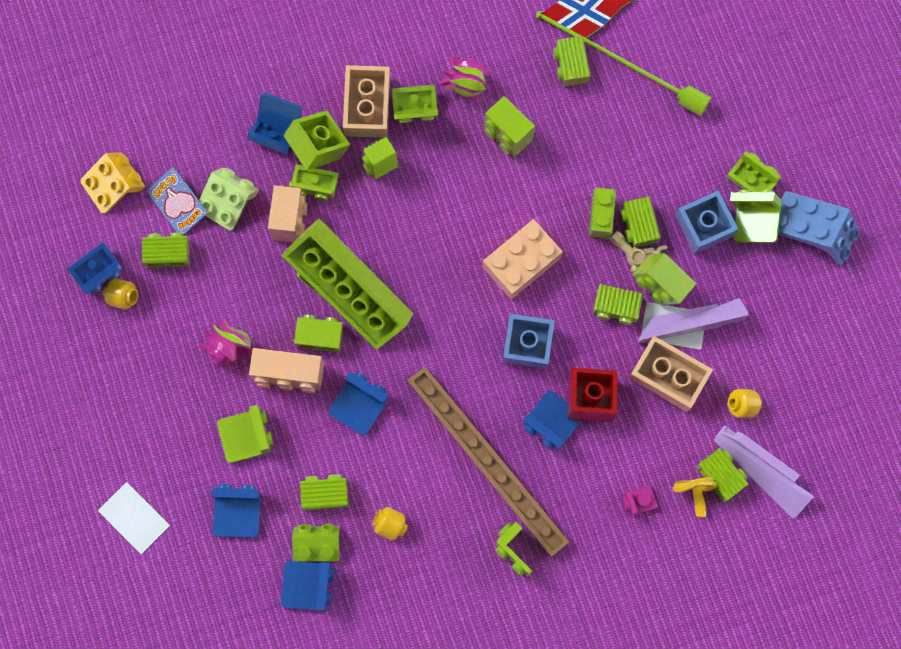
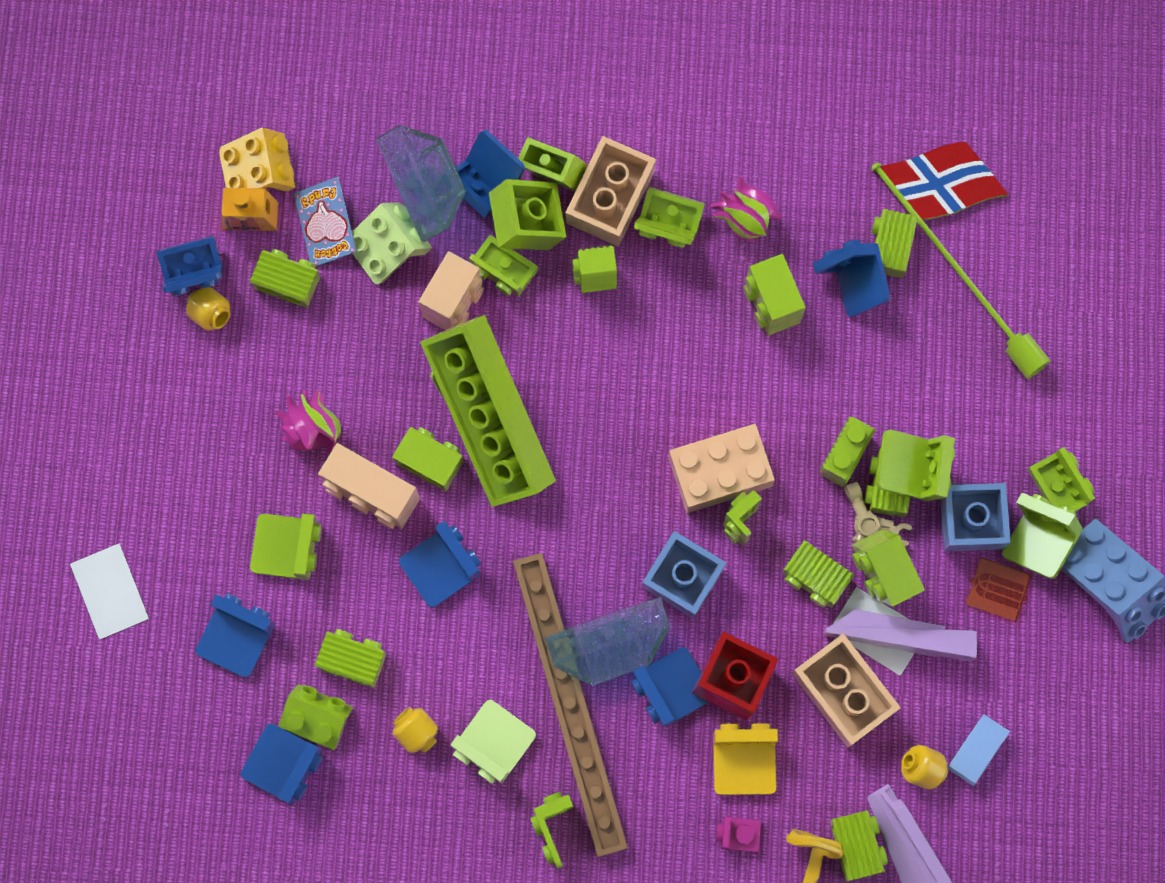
camera: 25 degrees right, 0 degrees up
none -> light orange torso [221,188,278,231]
none -> clear light blue wedge [376,125,466,243]
none -> yellowish green bracket [450,700,536,784]
none -> lime brick [518,137,588,191]
none -> clear light blue wedge [545,597,670,686]
none -> yellow bracket [713,723,778,795]
none -> lime bracket [723,490,762,546]
none -> blue bracket [813,240,890,317]
none -> lime bracket [876,429,955,501]
none -> light blue slope [948,715,1010,786]
none -> clear red piece [965,557,1032,622]

